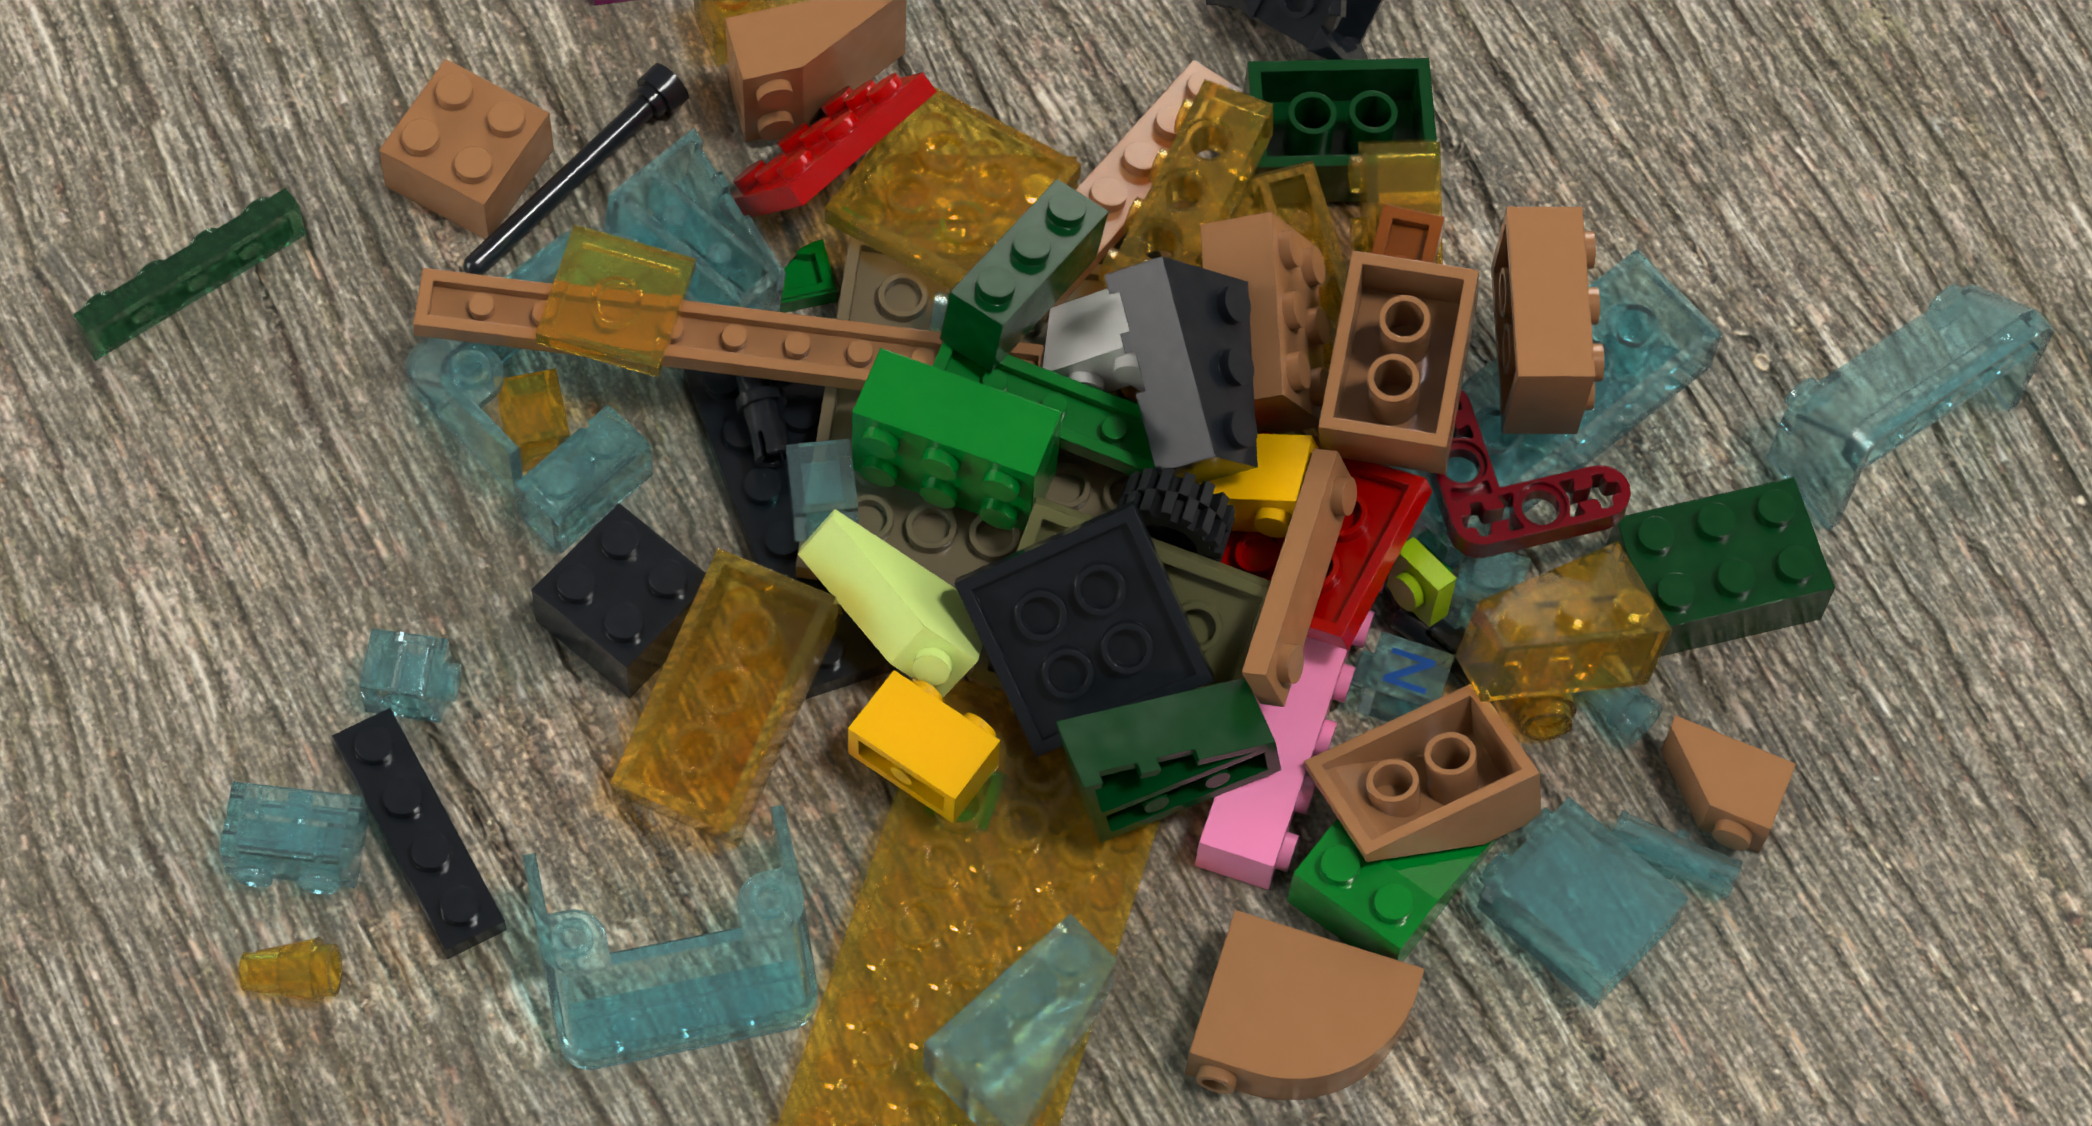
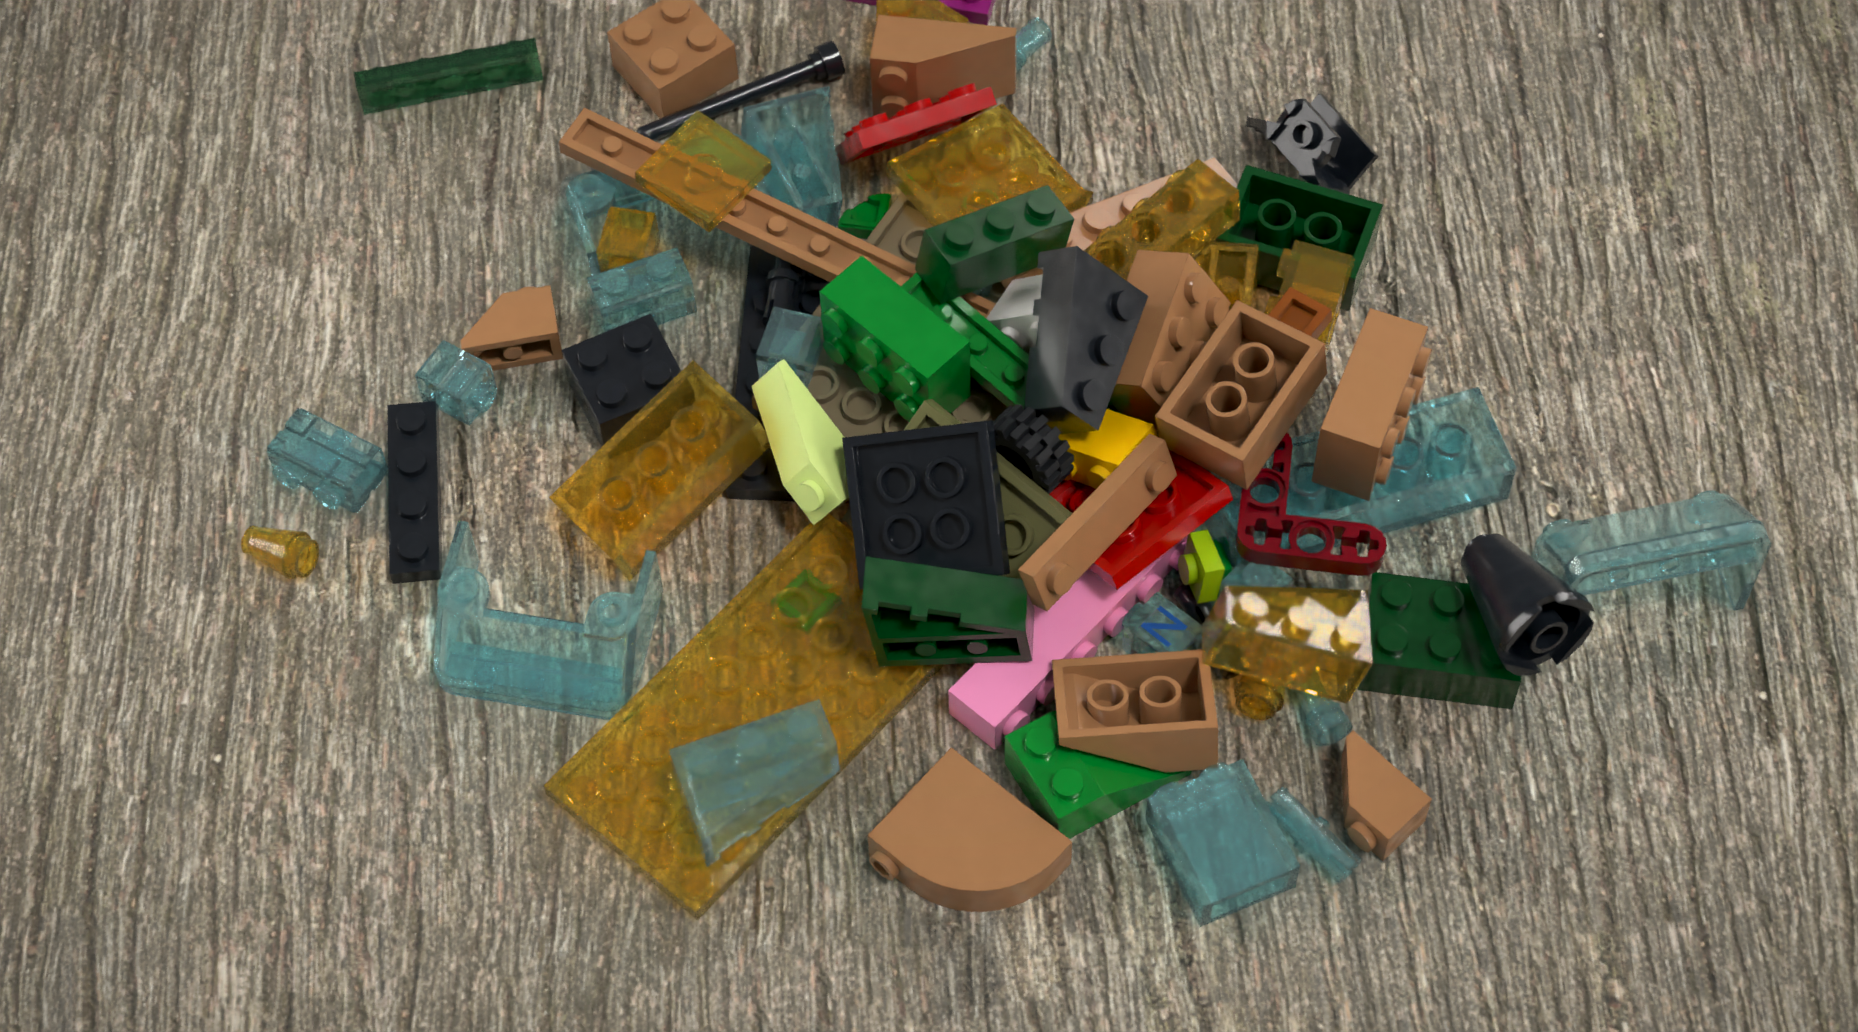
camera: 30 degrees right, 5 degrees down
yellow brick [848,670,1000,824] -> none
none -> medium nougat slope [461,285,563,375]
none -> black cone [1461,533,1594,676]

